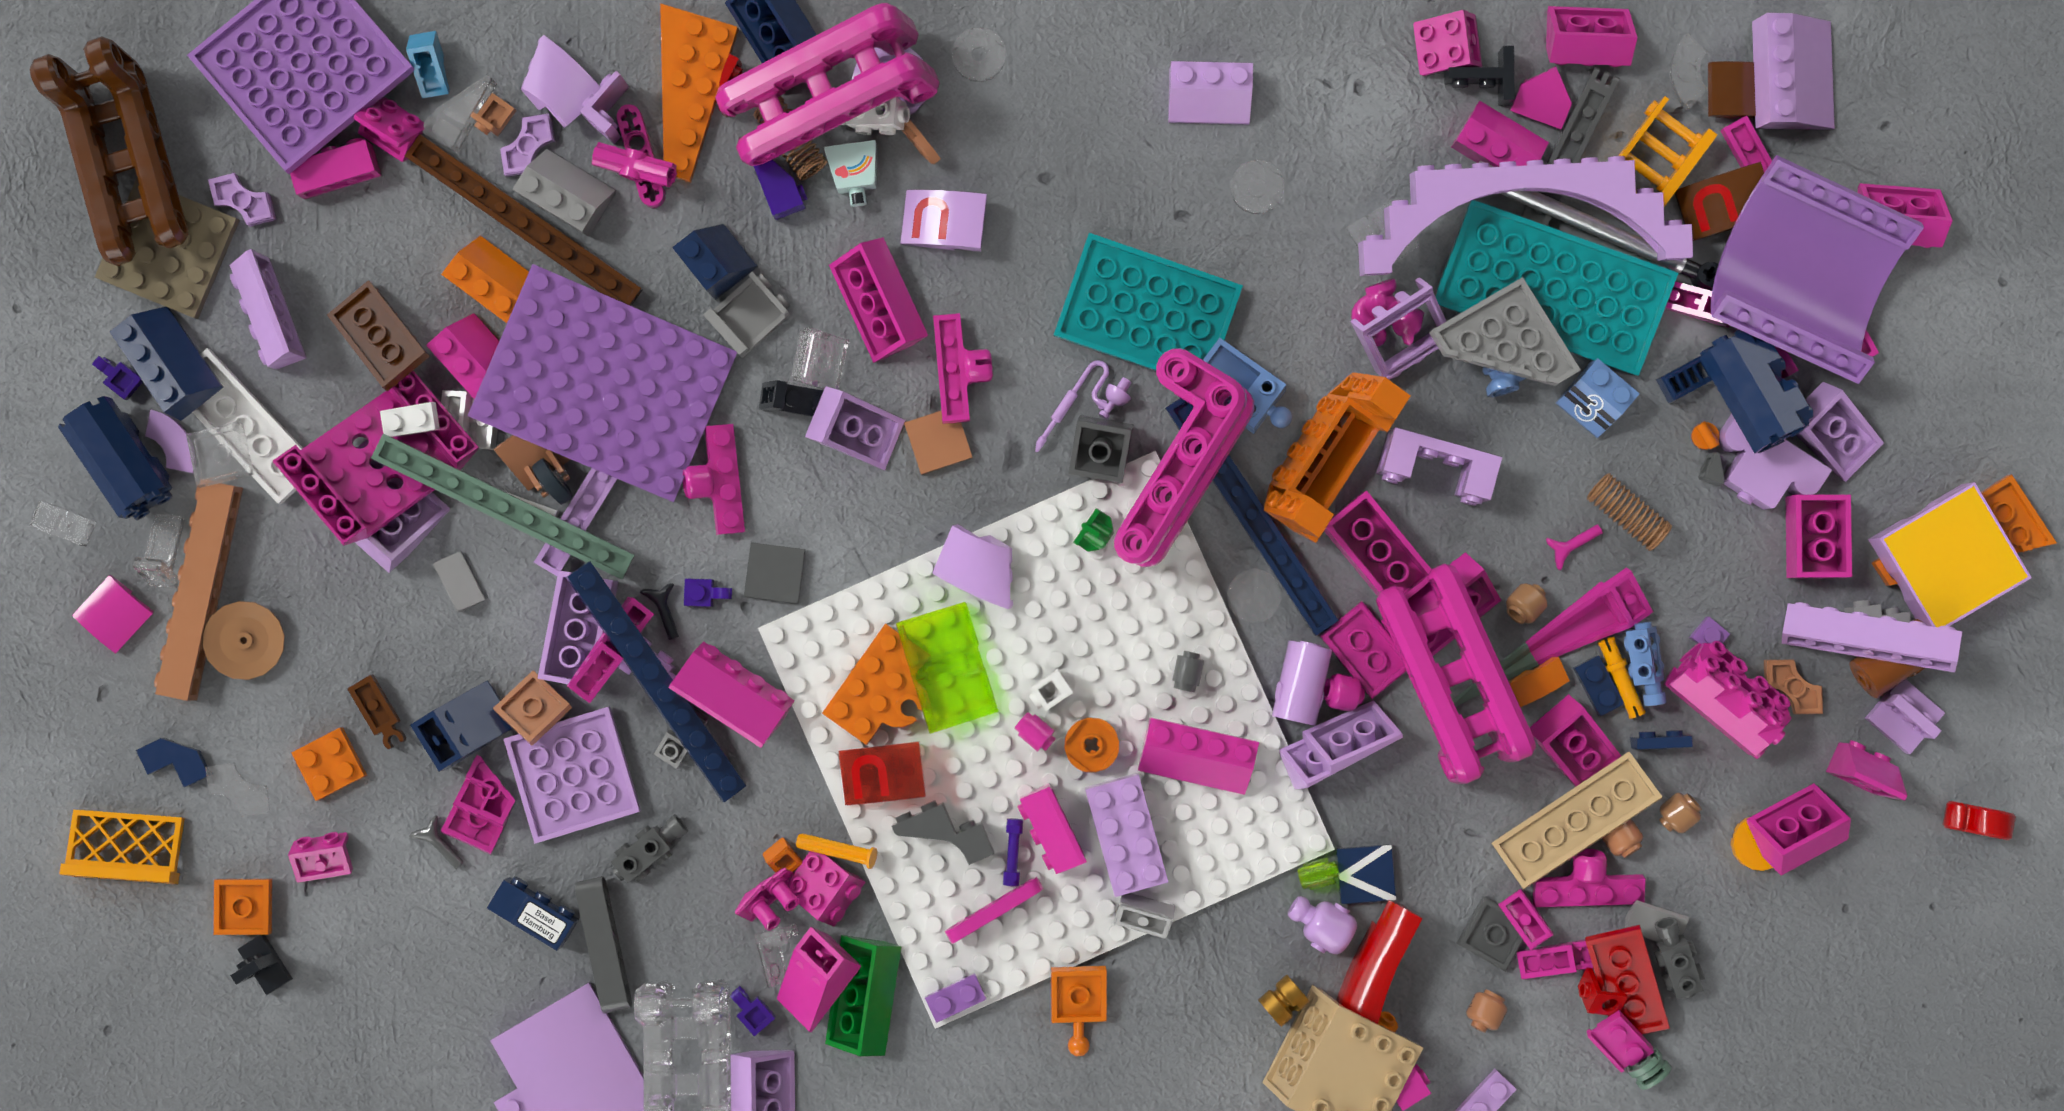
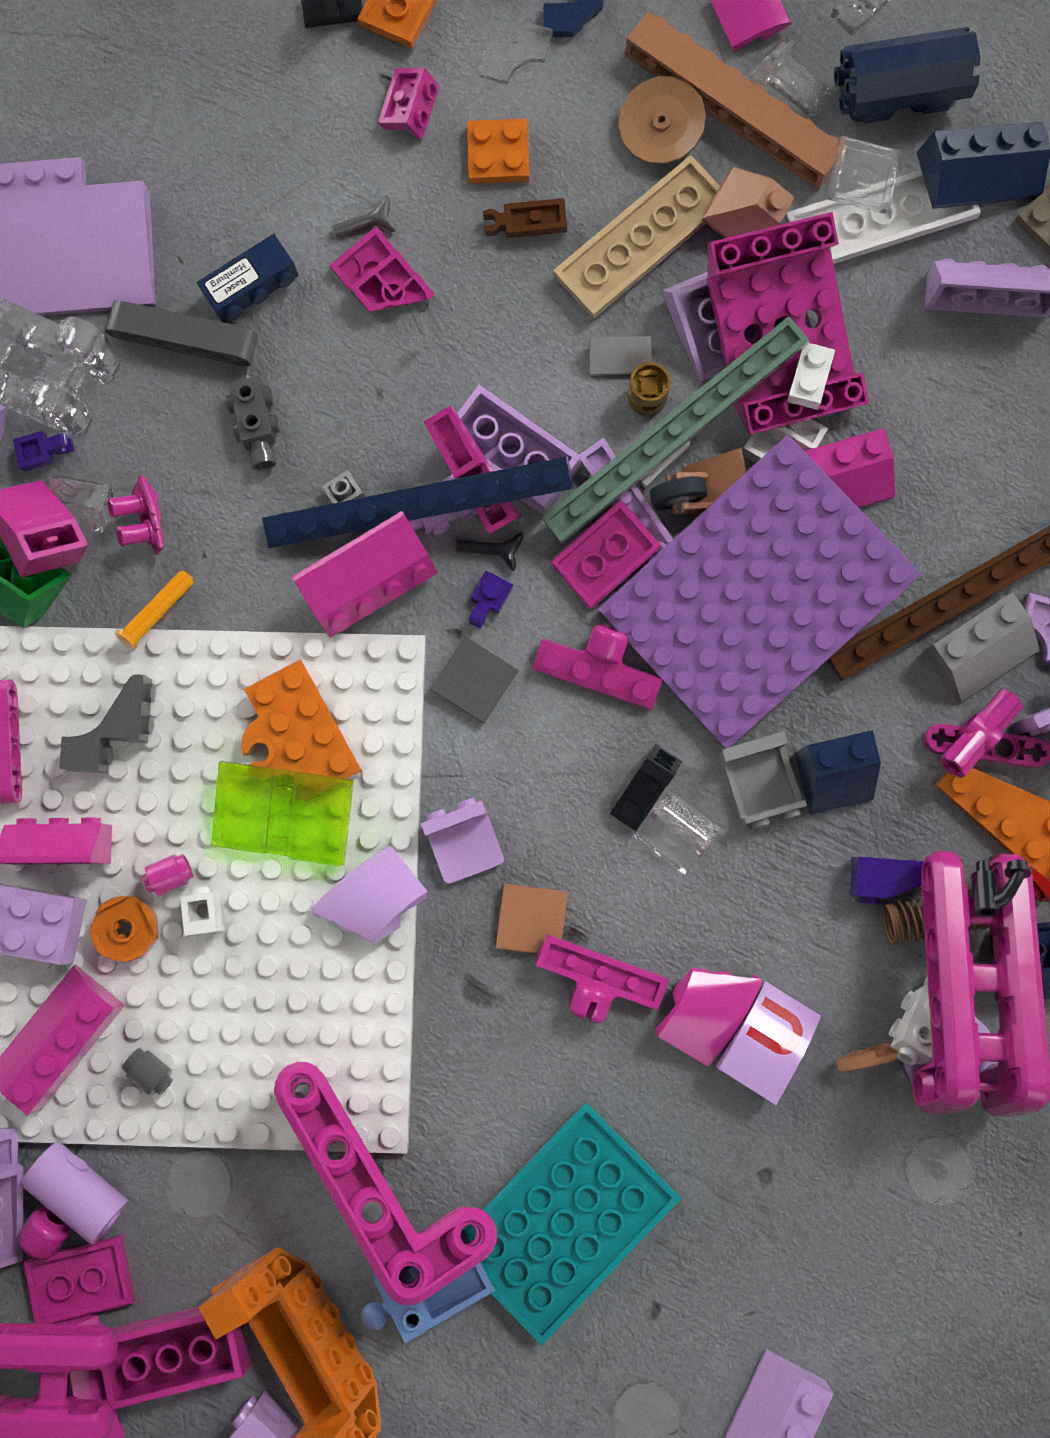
camera: 120 degrees right, 5 degrees down
dark purple plate [92,356,143,400] -> none
lavender tile [145,410,197,474] -> none
reddish brown plate [327,280,430,392] -> none
dark blue slope [410,680,513,772] -> none
orange slope [441,235,529,323] -> none
nougat plate [493,670,572,746] -> none
lavender plate [504,707,641,844] -> none
orange slope [763,837,803,873] -> none
dark pink bracket [788,851,866,927] -> none
lavender slope [805,386,905,470] -> none
light aqua torso [824,140,878,207] -> none
dark pink slope [829,237,928,363] -> none
clear red slope [839,741,927,805] -> none
dark purple bar [1003,818,1023,886] -> none
lavender piece [1035,360,1132,452] -> none
dark grey slope [1068,415,1134,483] -> none
green piece [1073,508,1114,552] -> none
dark blue plate [1165,398,1339,636] -> none
none -> lavender bracket [421,798,504,883]
none -> dark pink tile [550,500,663,610]
none -> tan plate [553,155,720,319]
none -> pearl gold wheel [628,362,671,416]
none -> dark pink slope [656,968,762,1067]
none -> nougat slope [701,167,795,238]
none -> black plant [971,859,1032,918]

